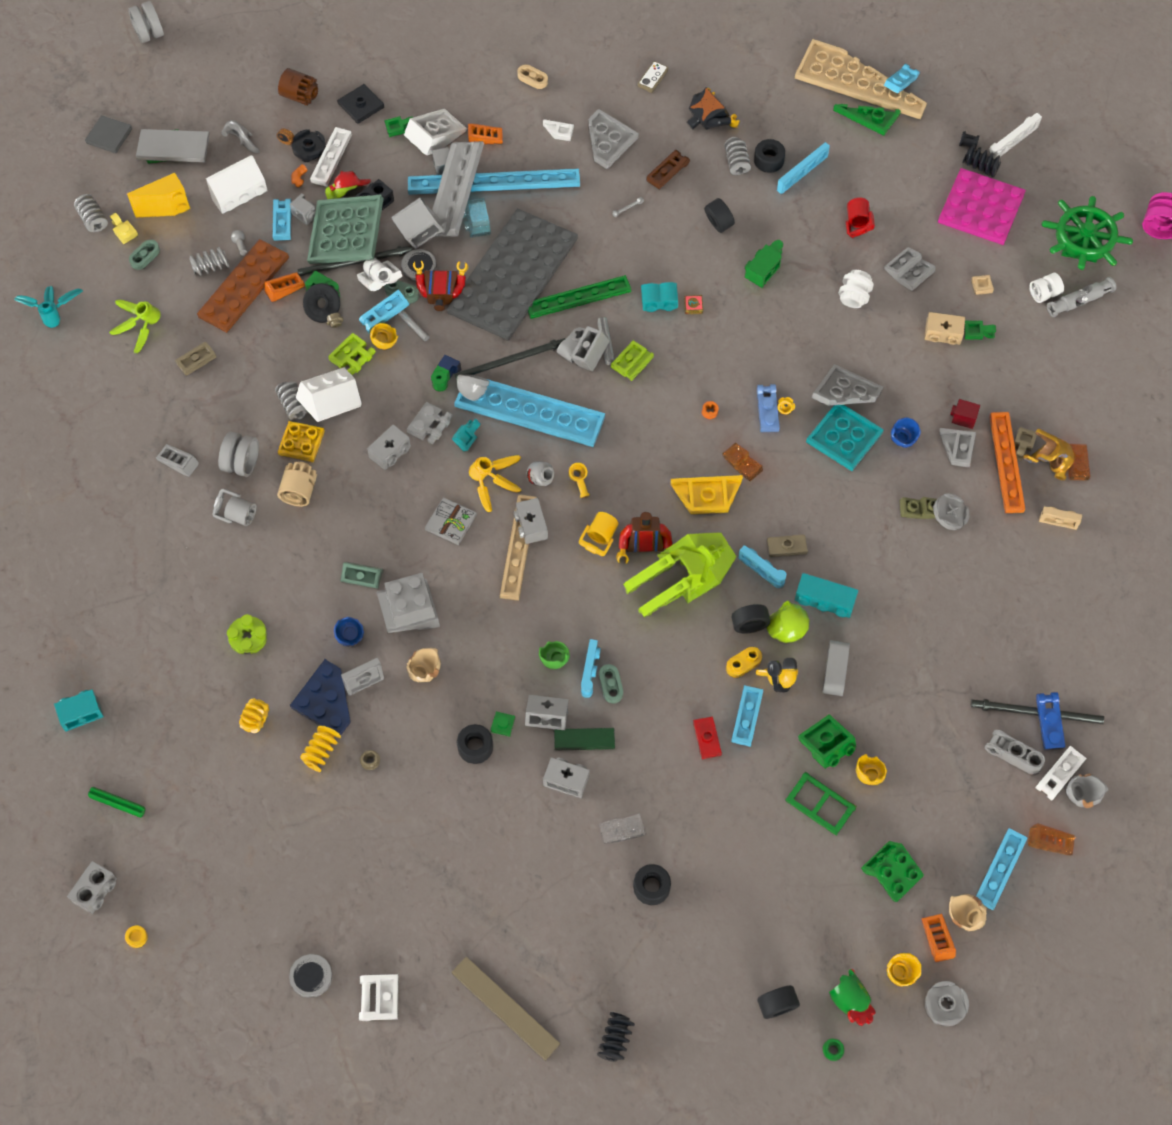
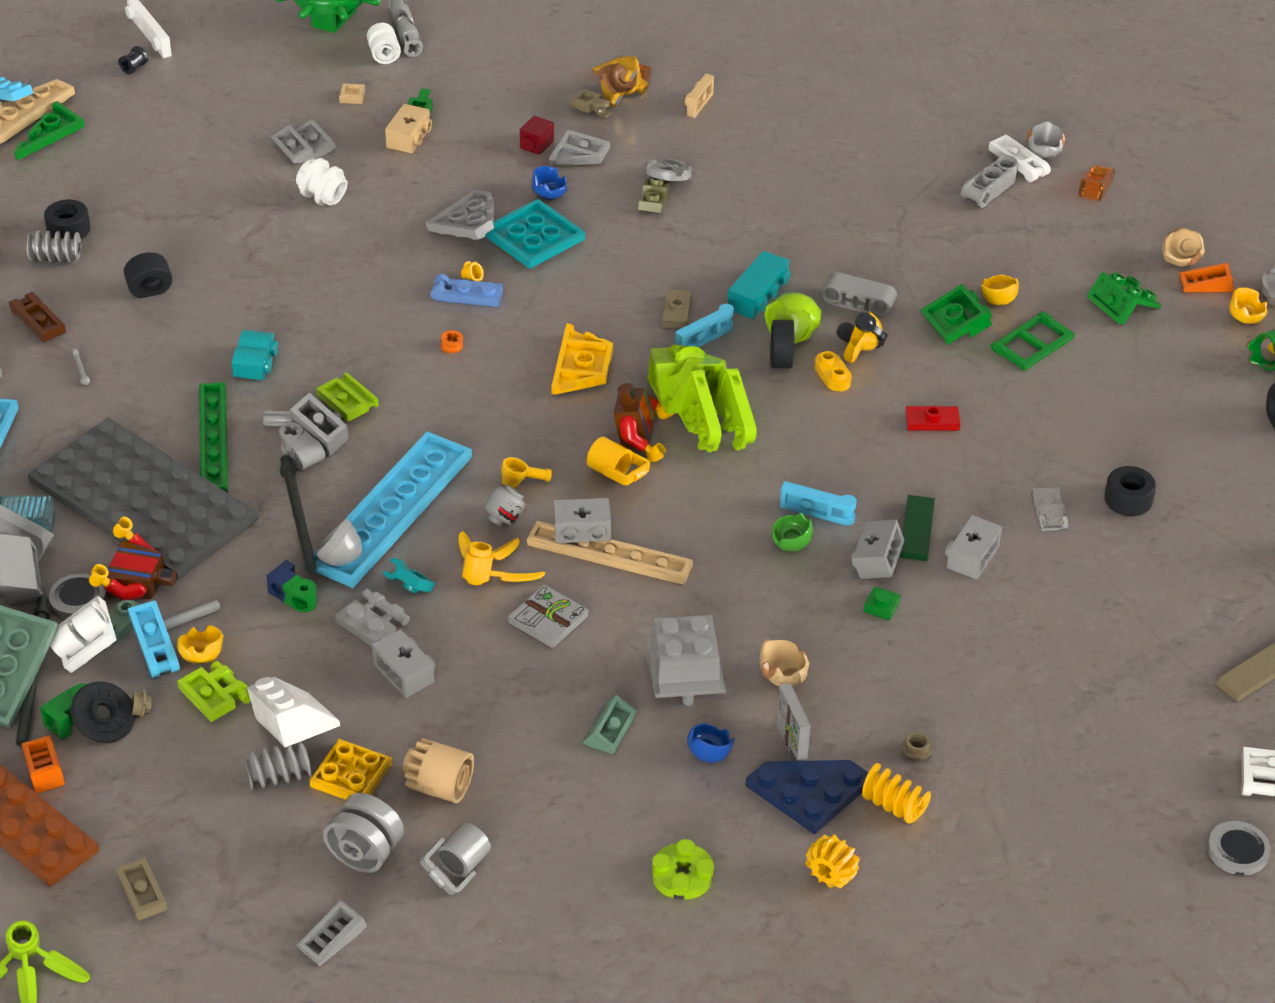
camera: 80 degrees left, 20 degrees down
black tyre [457,724,494,764] -> none
sand green plate [599,664,623,703] -> none
tile [684,295,703,314] -> none
clear orange slope [722,443,763,481] -> none
medium azure plate [731,685,763,747] -> none
green hinge [744,239,783,288] -> none
medium azure tile [777,142,830,194] -> none
red piece [846,197,875,238] -> none
dark pink plate [938,168,1026,245] -> none
black piece [962,144,1001,177] -> none
pearl dark grey bar [971,699,1104,724] -> none
medium azure plate [976,828,1028,910] -> none
orange plate [989,412,1025,513] -> none
blue plate [1036,692,1066,750] -> none

